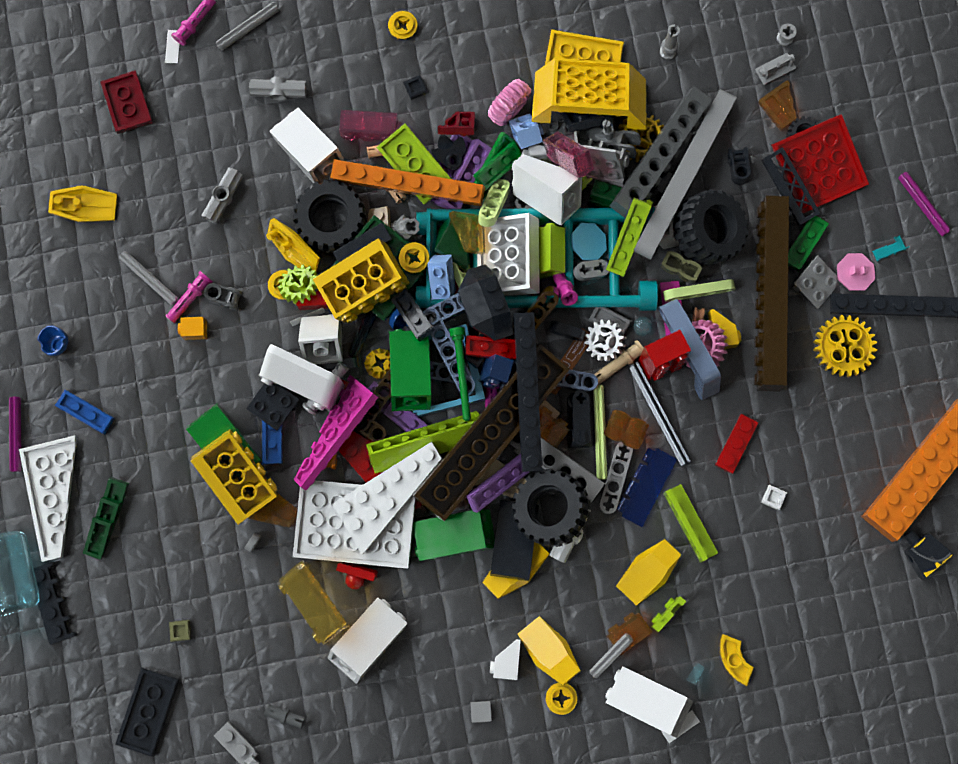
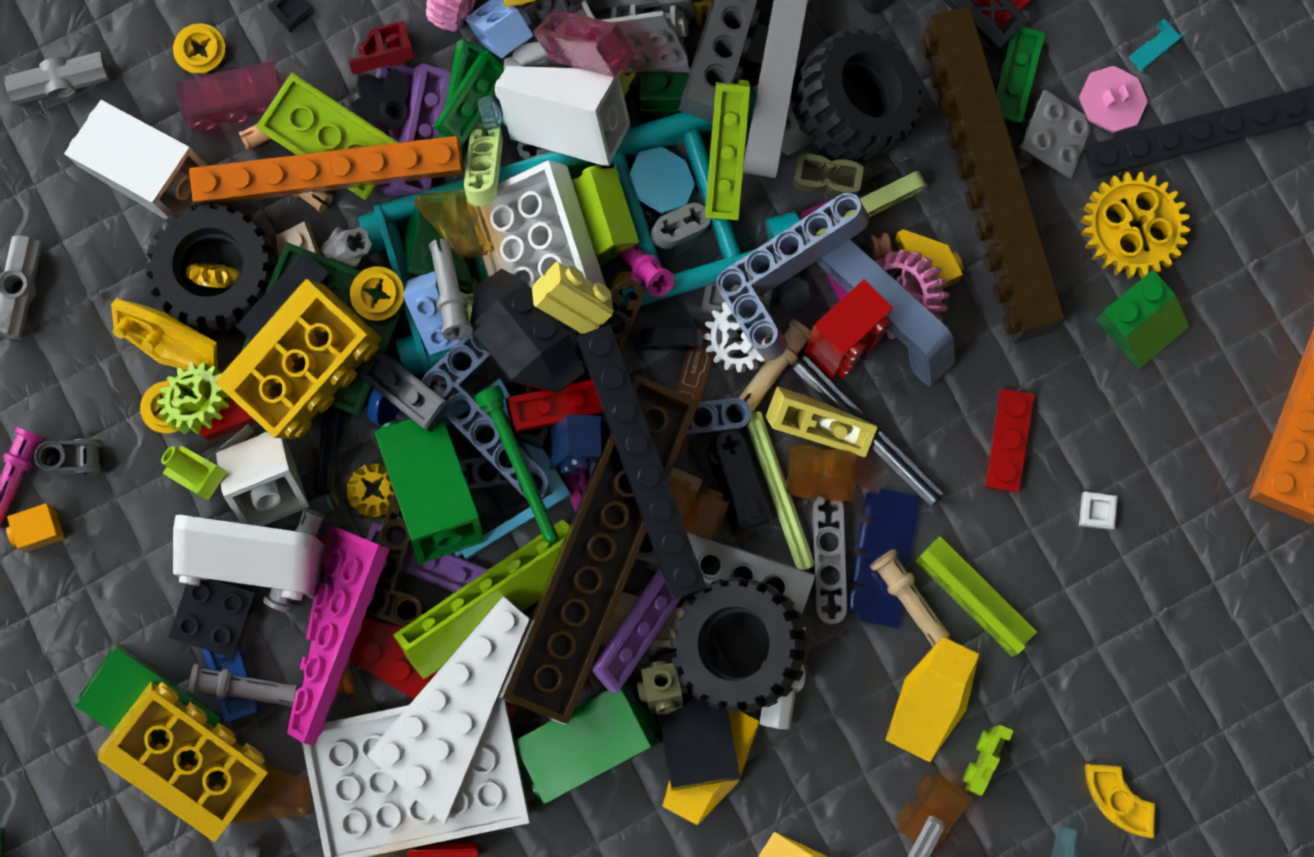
camera: 25 degrees left, 0 degrees up
none -> lime piece [161,446,227,501]
none -> yellow gear [173,23,226,75]
none -> yellow gear [186,262,241,288]
none -> light grey pin [188,664,297,707]
none -> light grey pin [429,238,473,340]
none -> clear light blue tile [477,96,502,131]
none -> light yellow brick [532,262,614,334]
none -> olive brick [636,661,688,715]
none -> sand blue beam [716,193,869,360]
none -> light yellow slope [765,386,877,457]
none -> tan pin [870,549,950,647]
none -> green slope [1095,270,1189,369]

